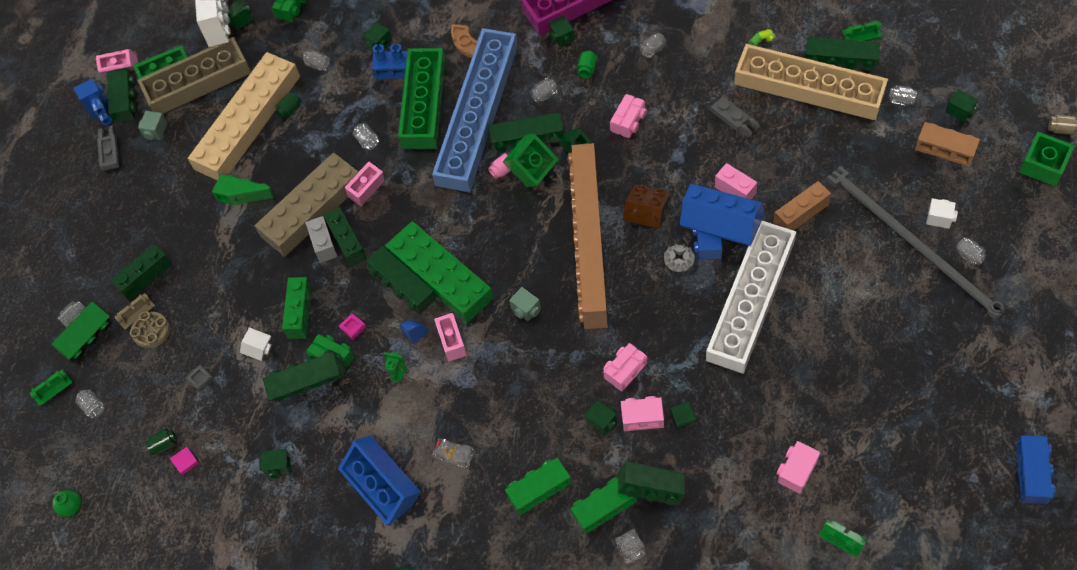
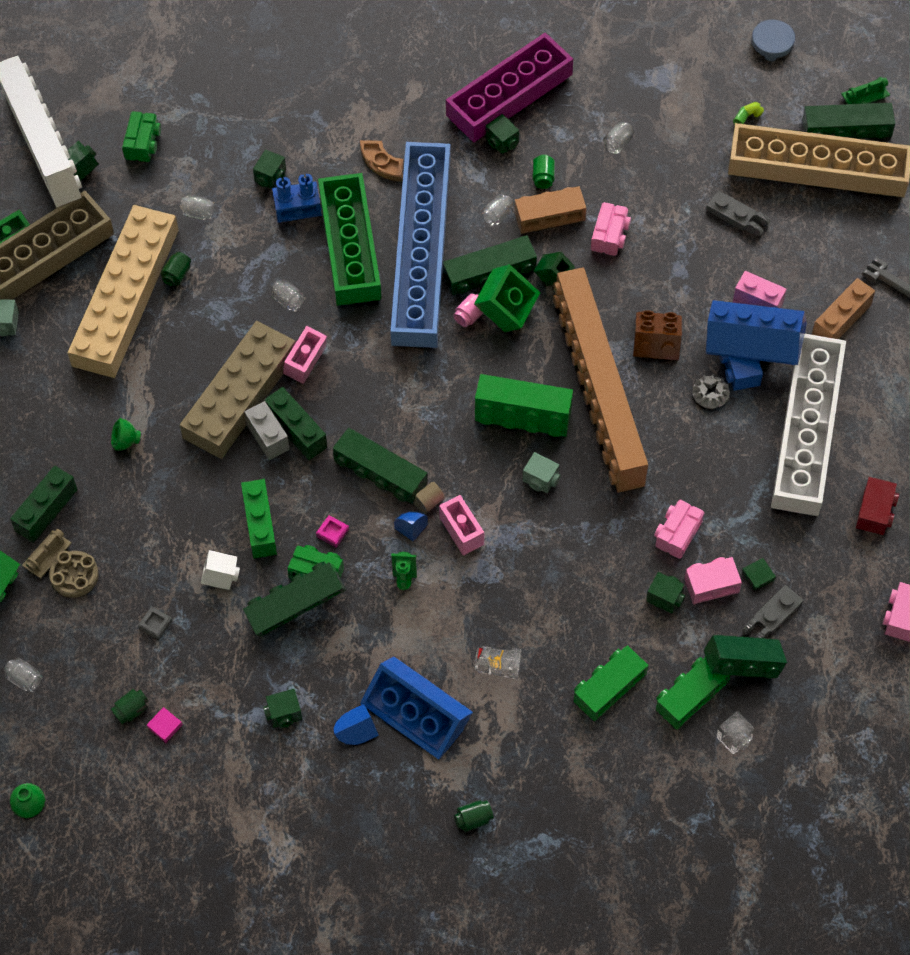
camera: 20 degrees left, 0 degrees up
green slope [212,174,274,205] -> none
green brick [385,221,493,324] -> none
none -> green brick [111,418,141,451]
none -> blue brick [333,704,379,745]
none -> dark tan brick [414,482,445,514]
none -> green brick [475,374,573,437]
none -> medium nougat brick [514,186,586,234]
none -> dark grey hinge [742,585,804,639]
none -> dark red brick [855,477,899,535]

